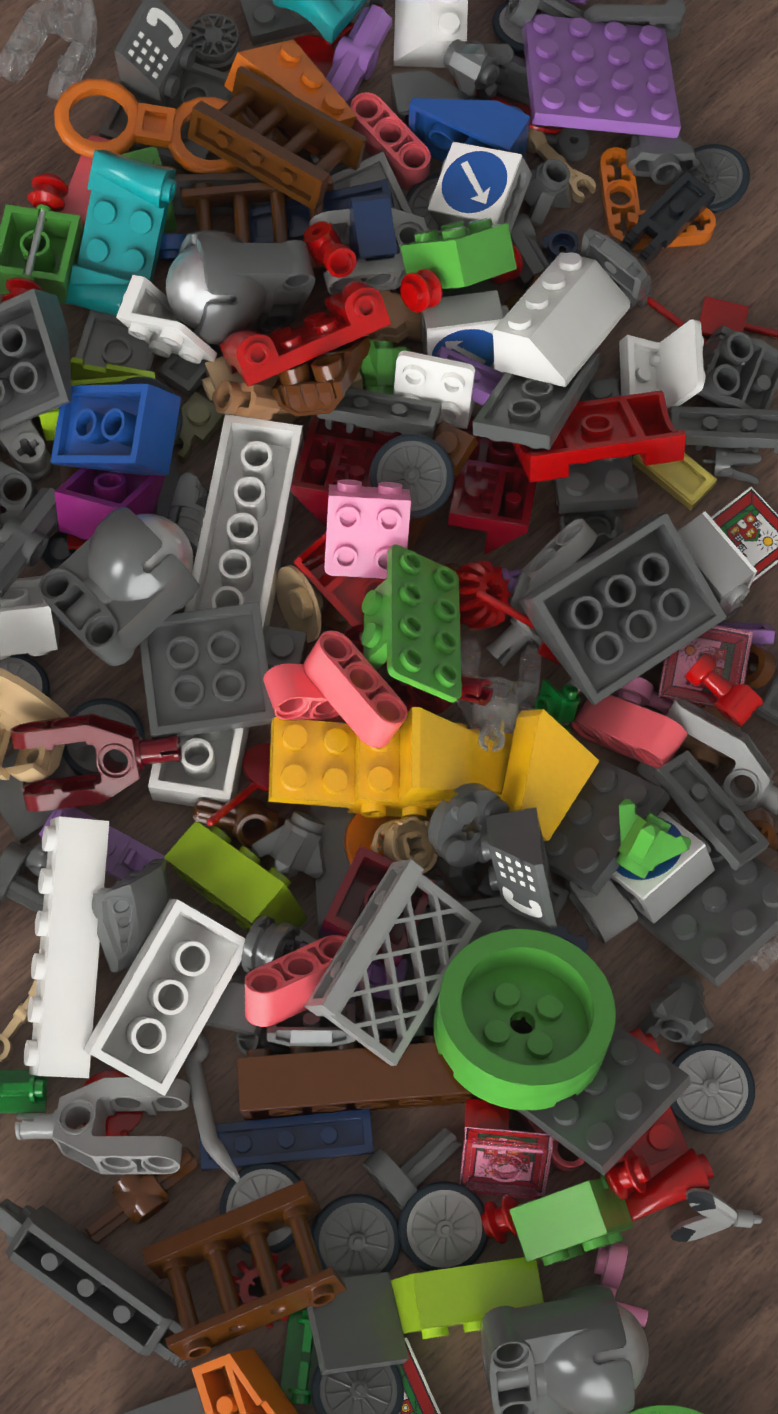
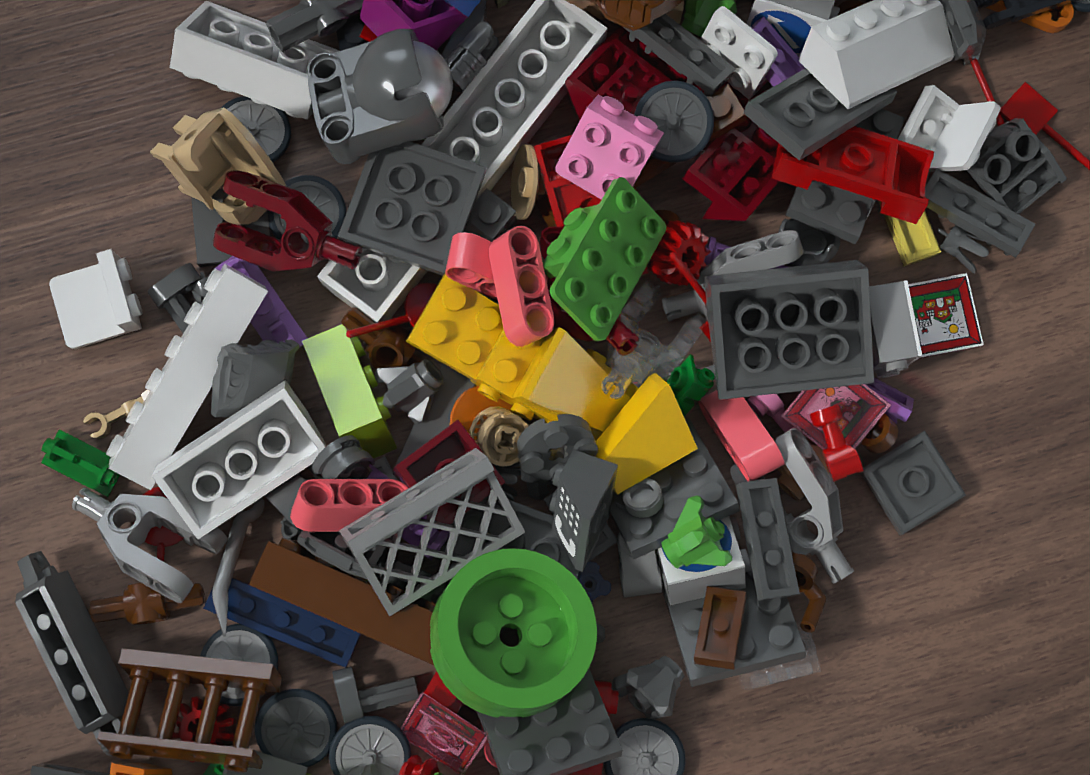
camera: 25 degrees right, 10 degrees up
none -> light grey tile [623,478,664,518]
none -> reddish brown plate [694,586,746,670]

